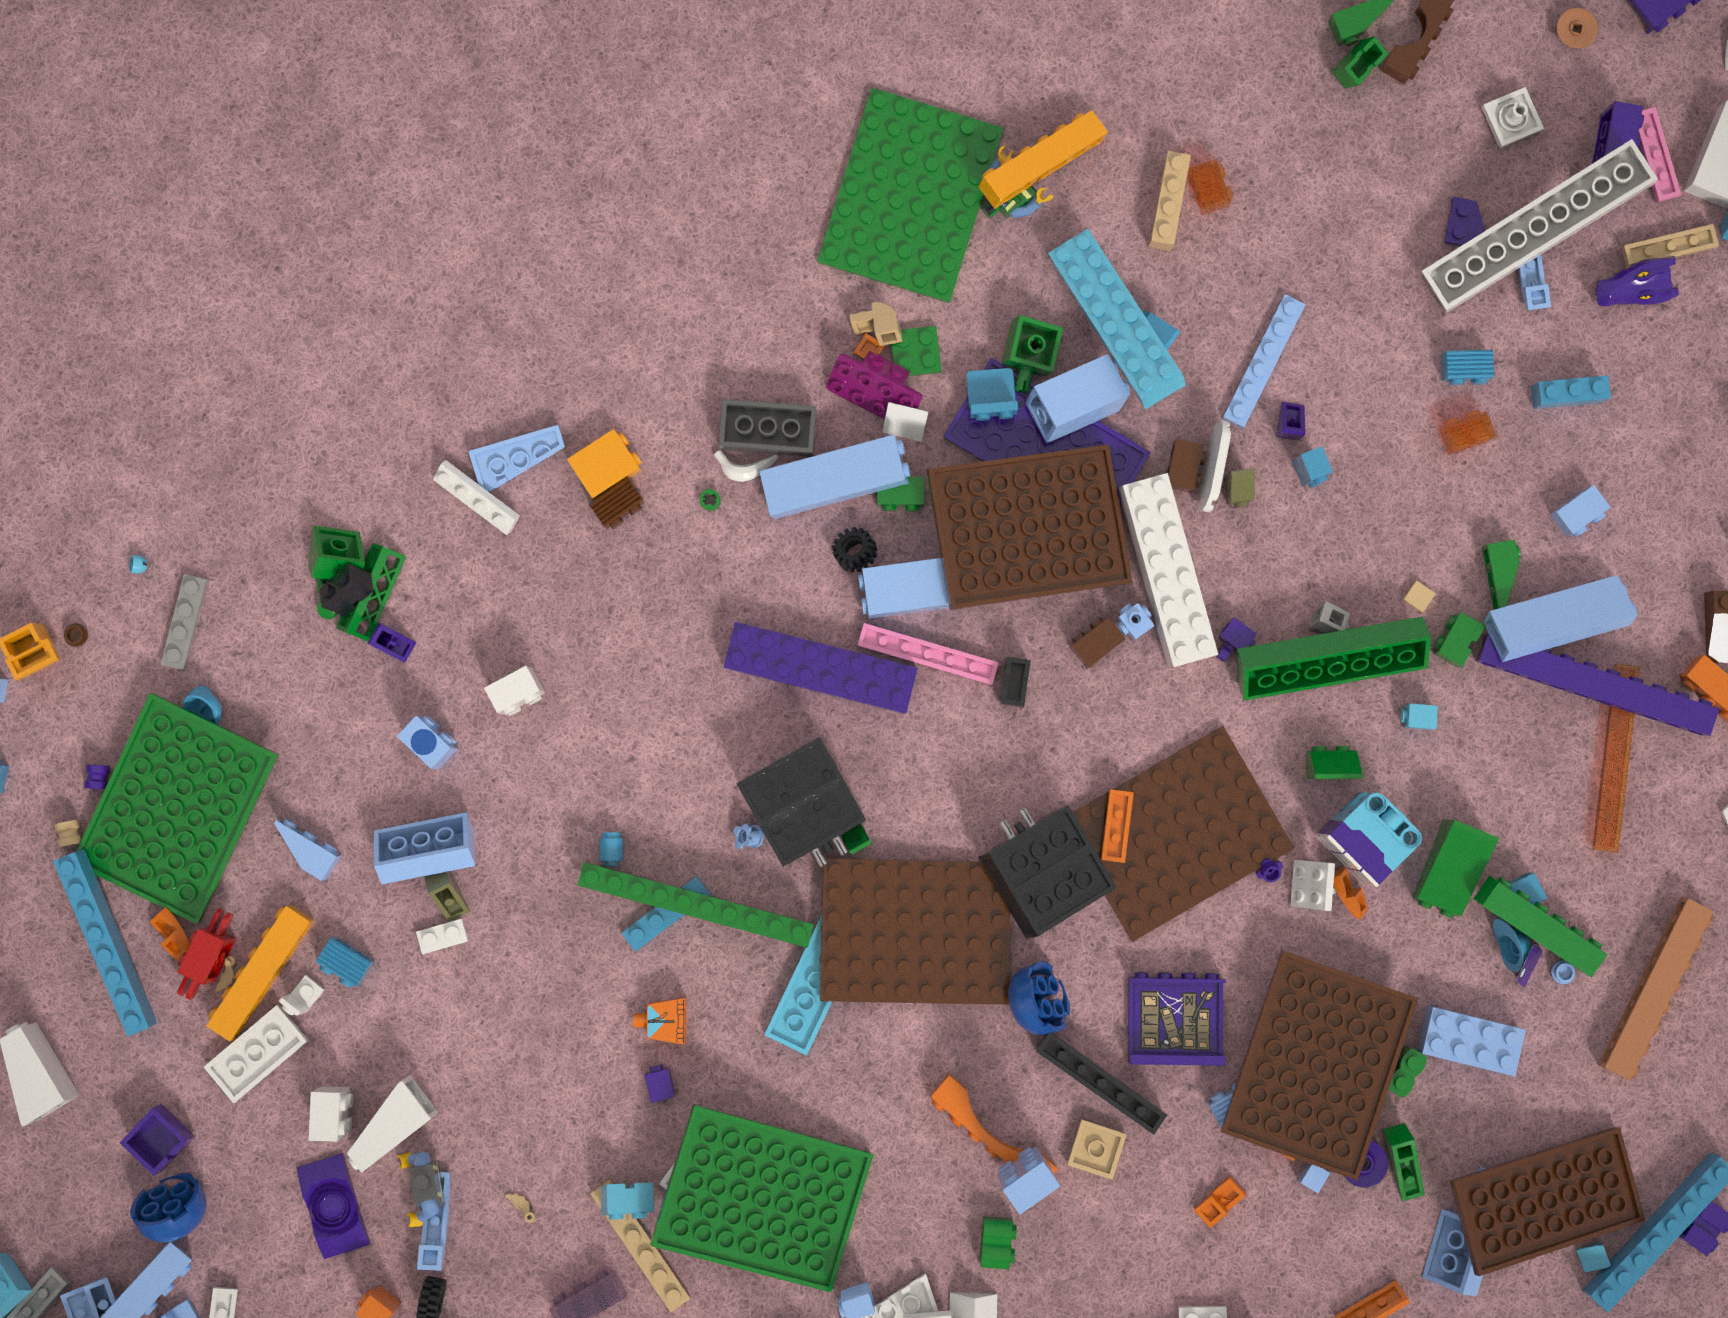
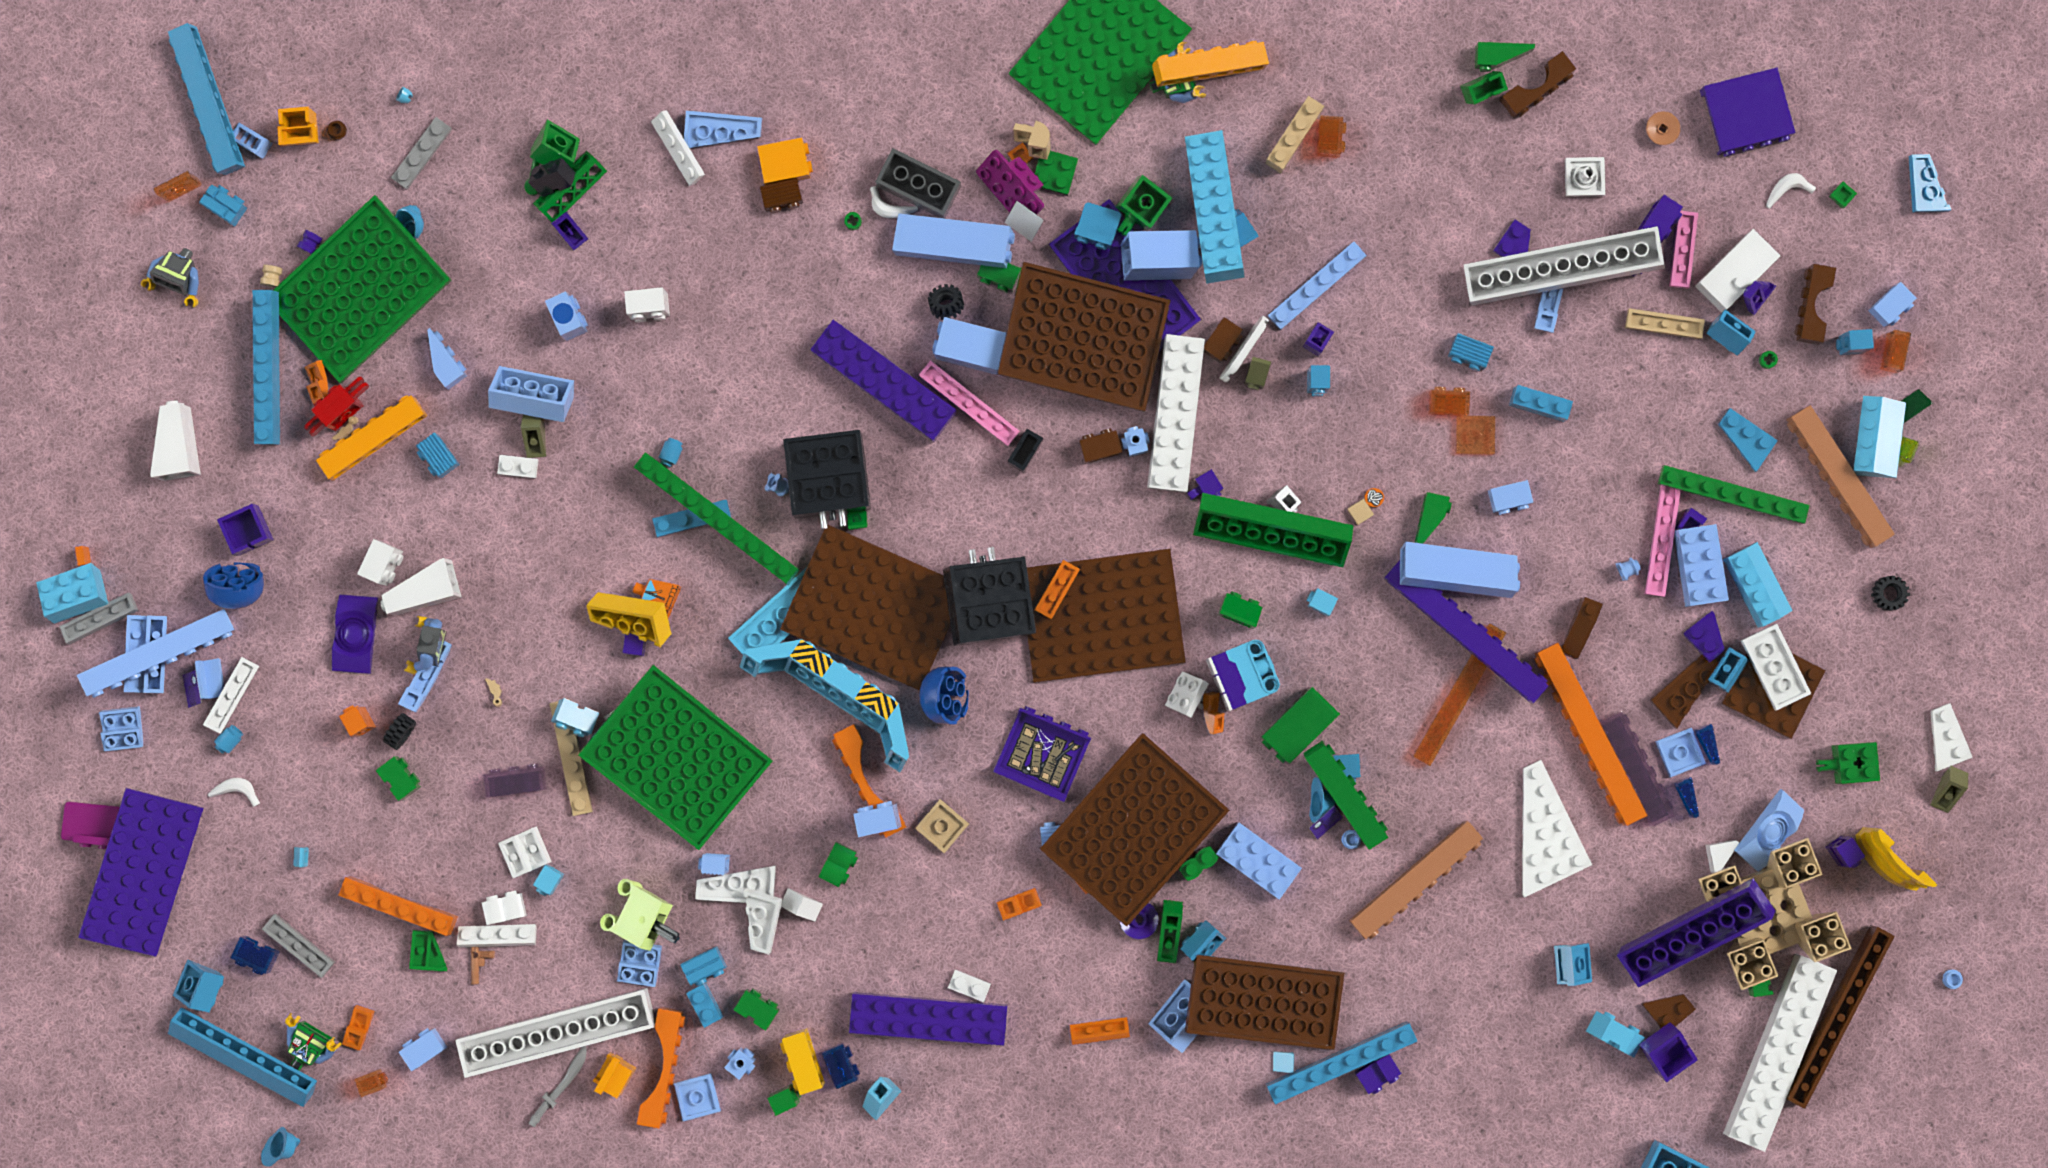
camera: 30 degrees right, 0 degrees up
white plate [204,1005,309,1103] -> none
white bracket [279,975,325,1016] -> none
black brick [1034,1033,1167,1135] -> none
dark purple plate [1256,859,1283,882] -> none
light blue slope [1297,1163,1330,1193] -> none
green brick [1433,612,1485,668] -> none
dark purple animal [1595,256,1679,307] -> none
none -> yellow wedge [586,592,671,647]
none -> medium azure slope [739,639,909,773]
none -> dark azure slope [1180,920,1226,962]
none -> tile [1364,488,1384,508]
none -> clear orange tile [1456,415,1495,455]

